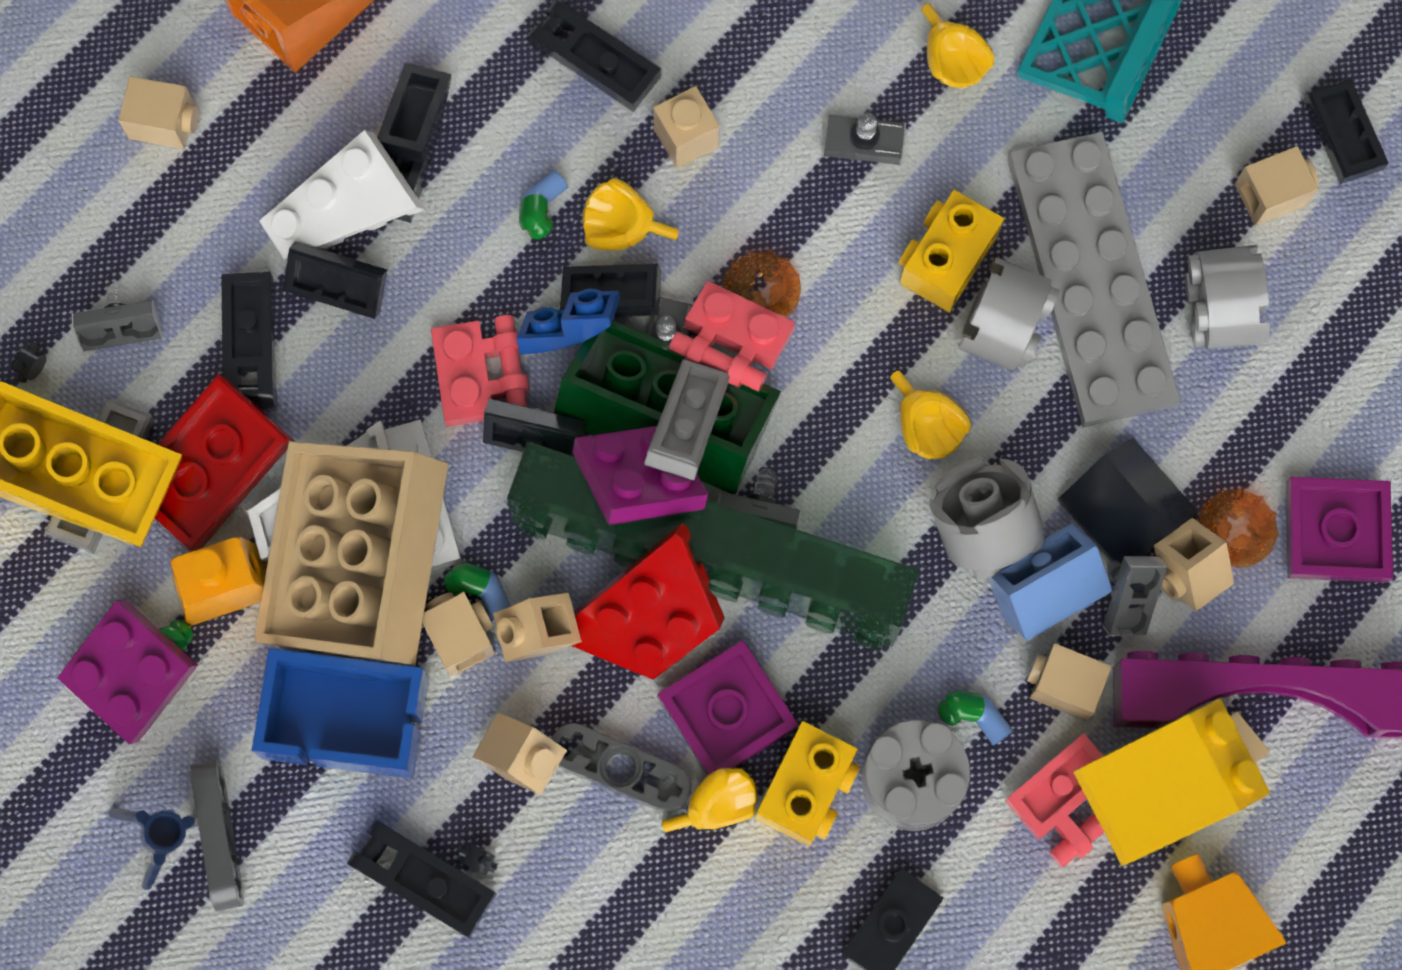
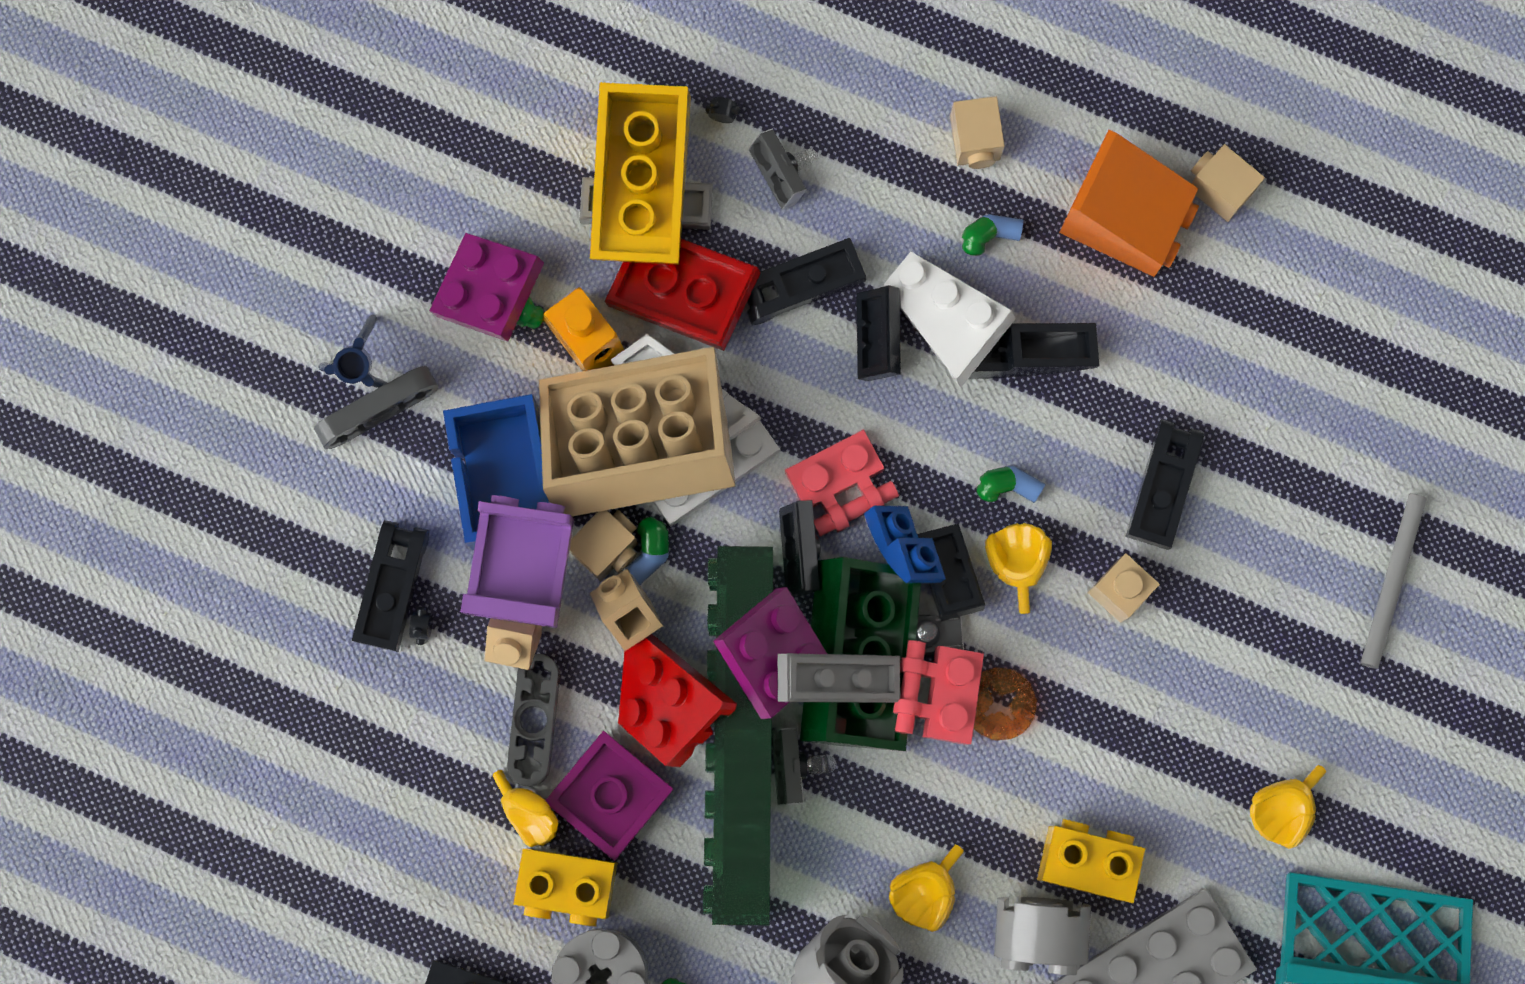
camera: 75 degrees right, 5 degrees up
dark grey piece [823,113,906,165] -> none
none -> medium lavender panel [460,495,574,628]
none -> arm [962,214,1023,256]

